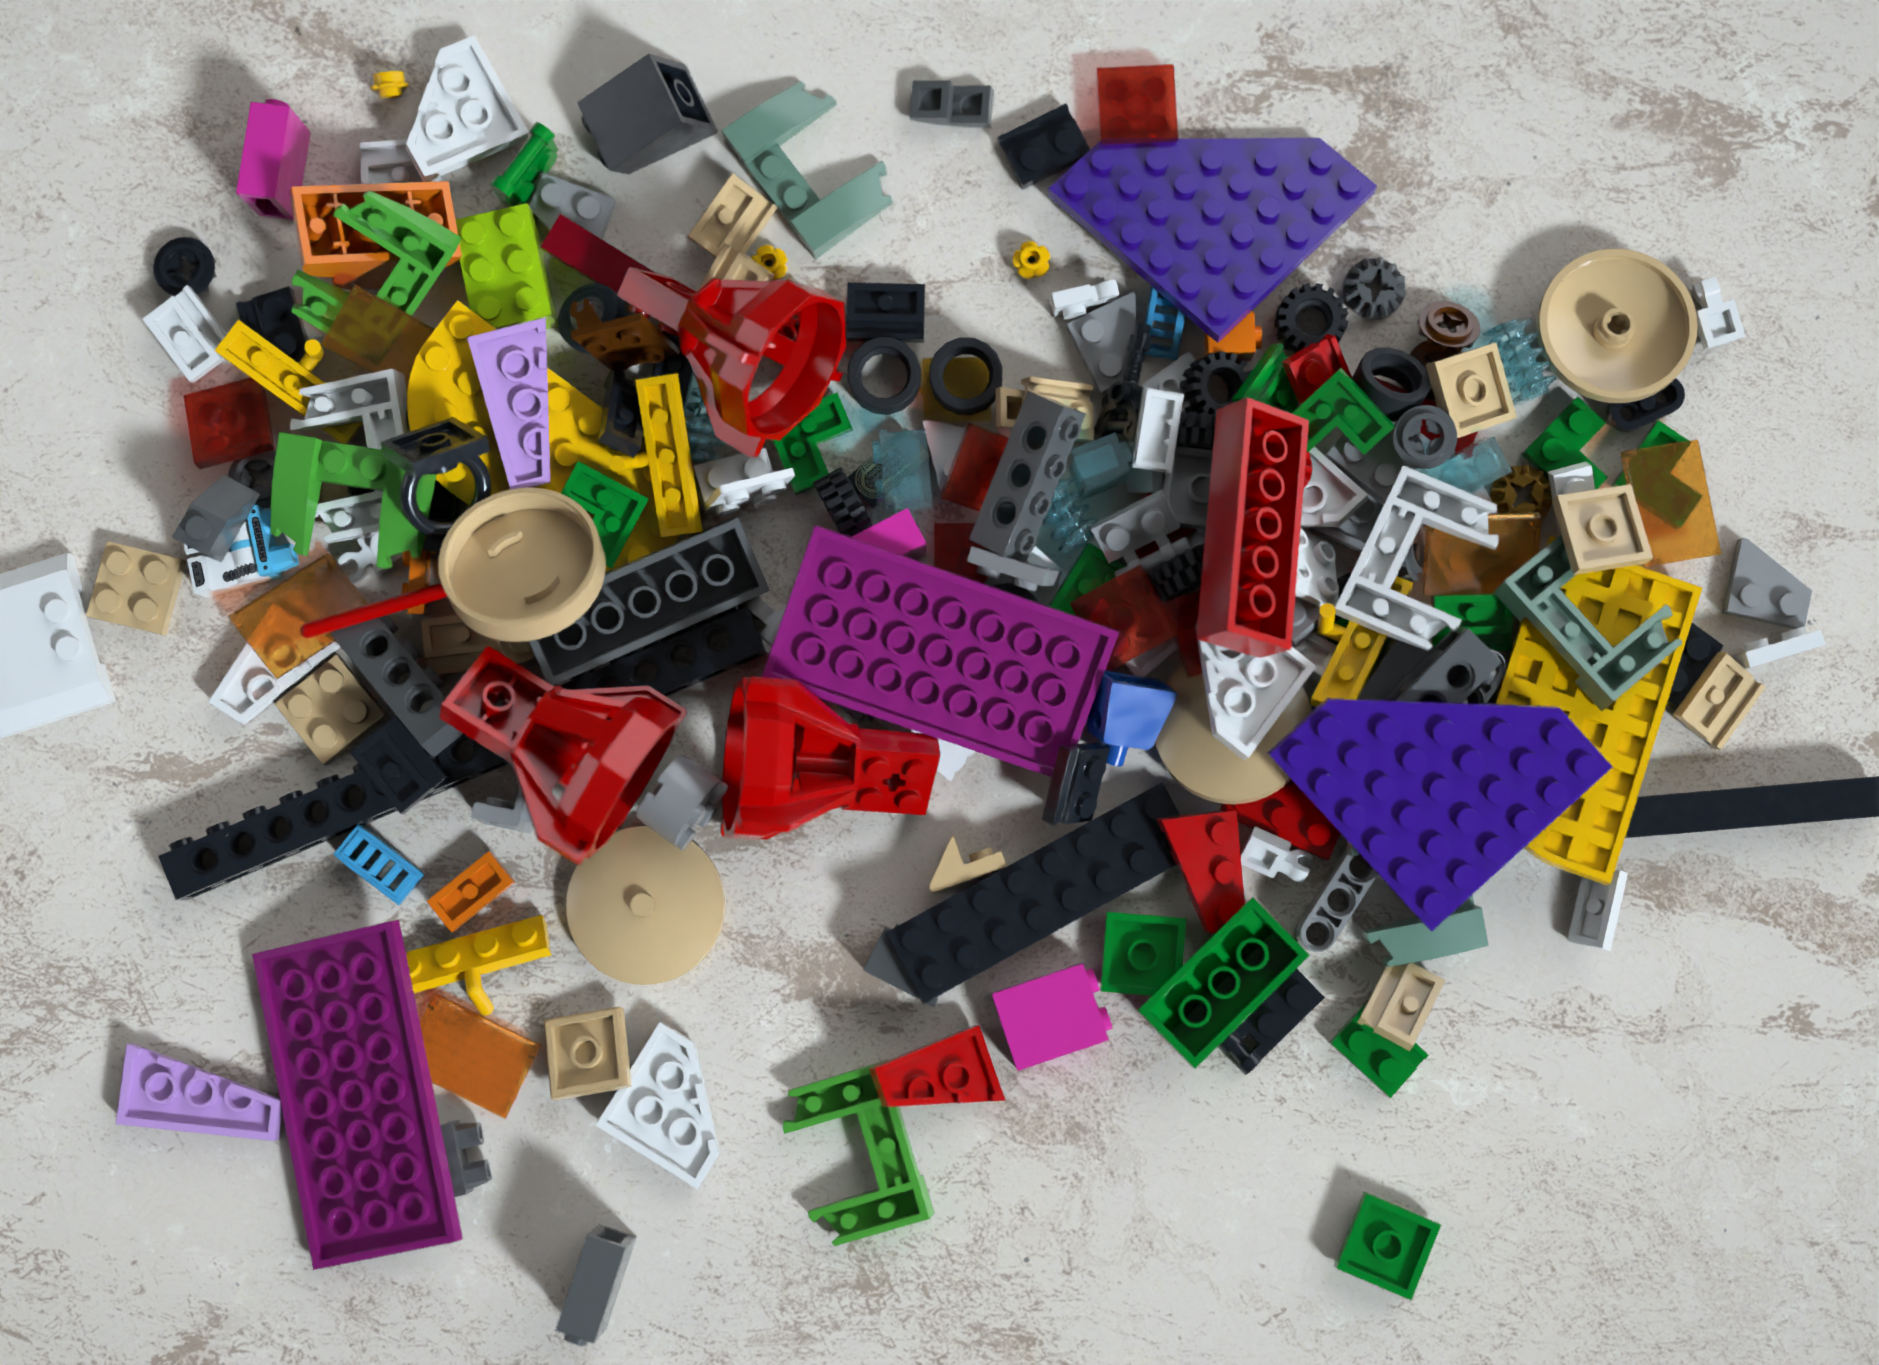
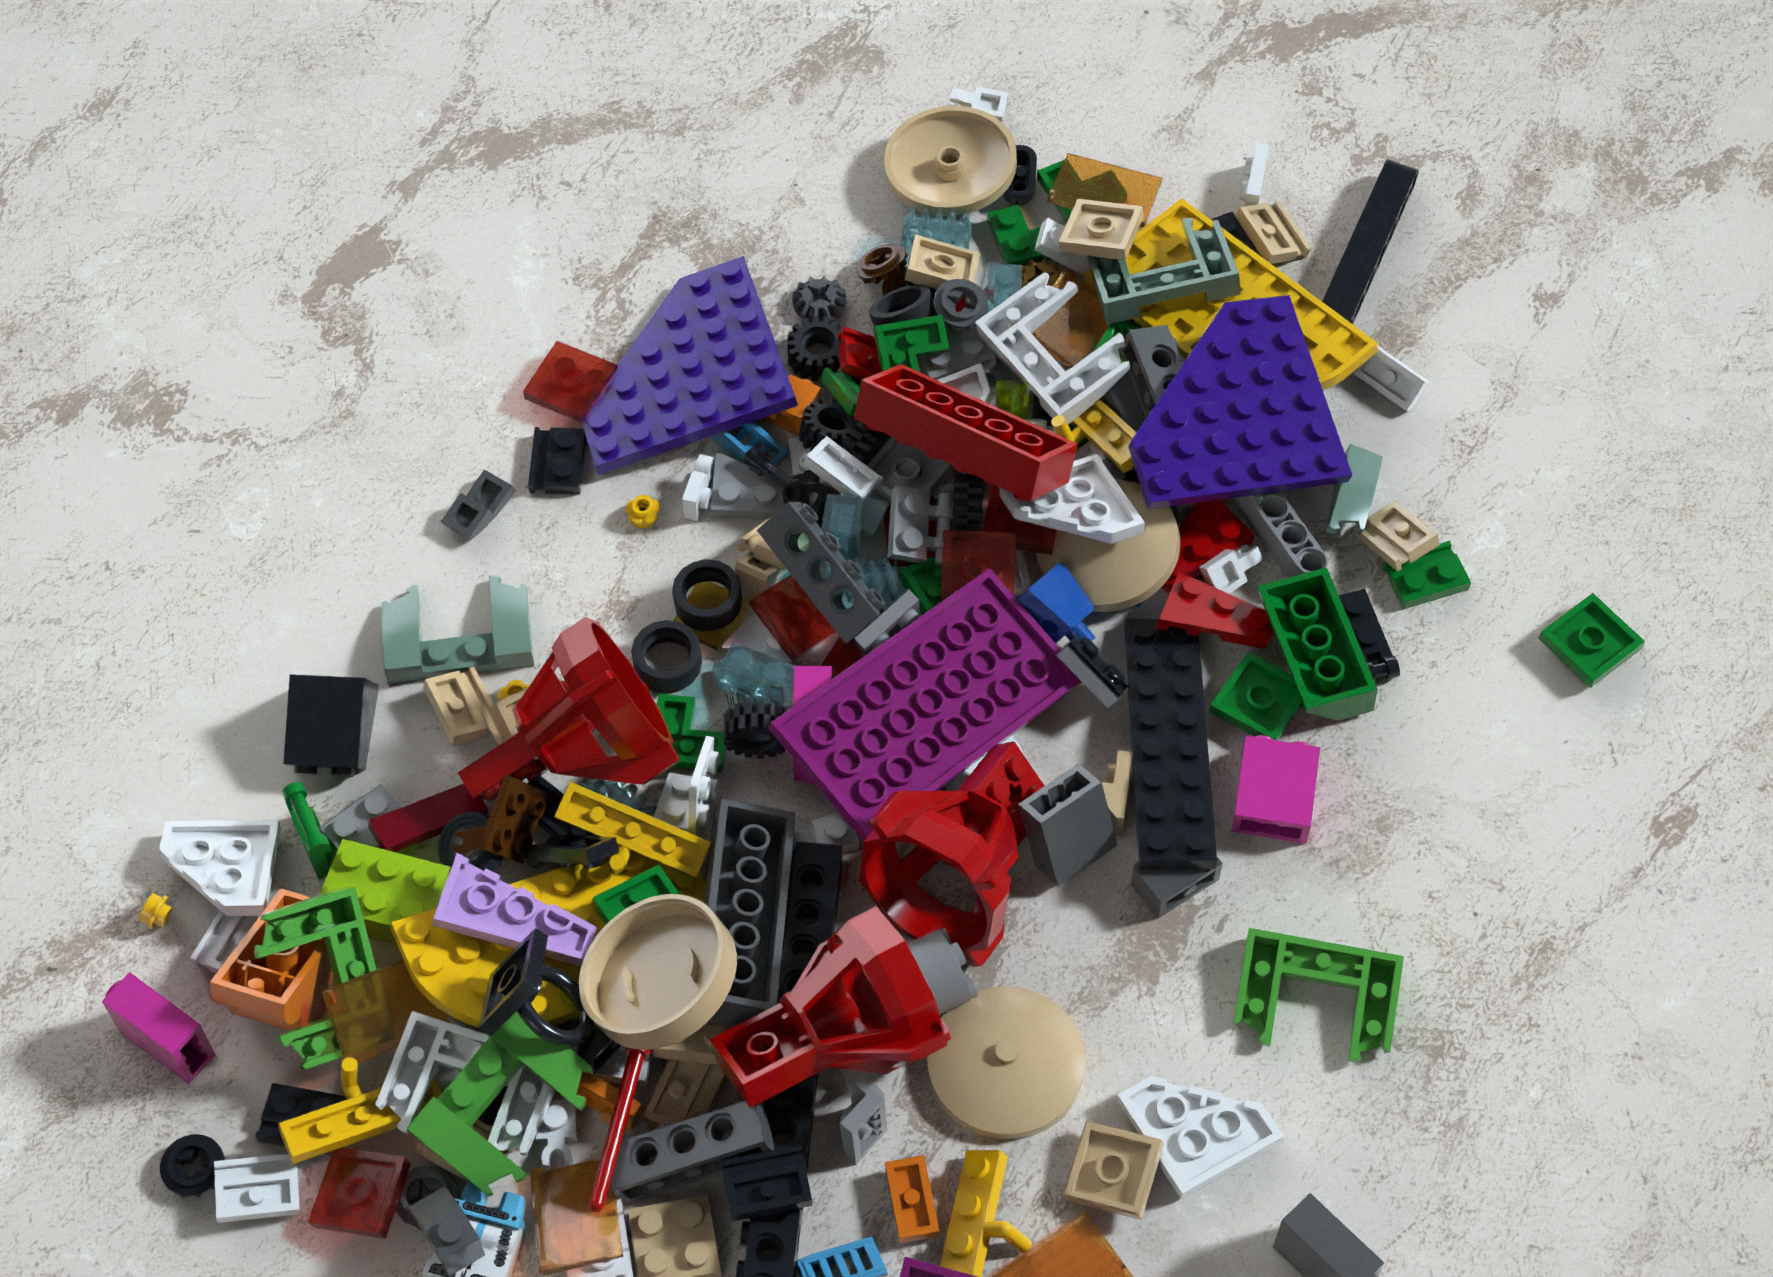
camera: 65 degrees left, 25 degrees down
black plate [846,282,925,343] -> none
red wing [869,1025,1006,1107] -> none
light grey wing [1722,538,1812,629] -> none
none -> clear neon green plate [996,379,1029,419]
none -> dark grey brick [1018,763,1118,886]

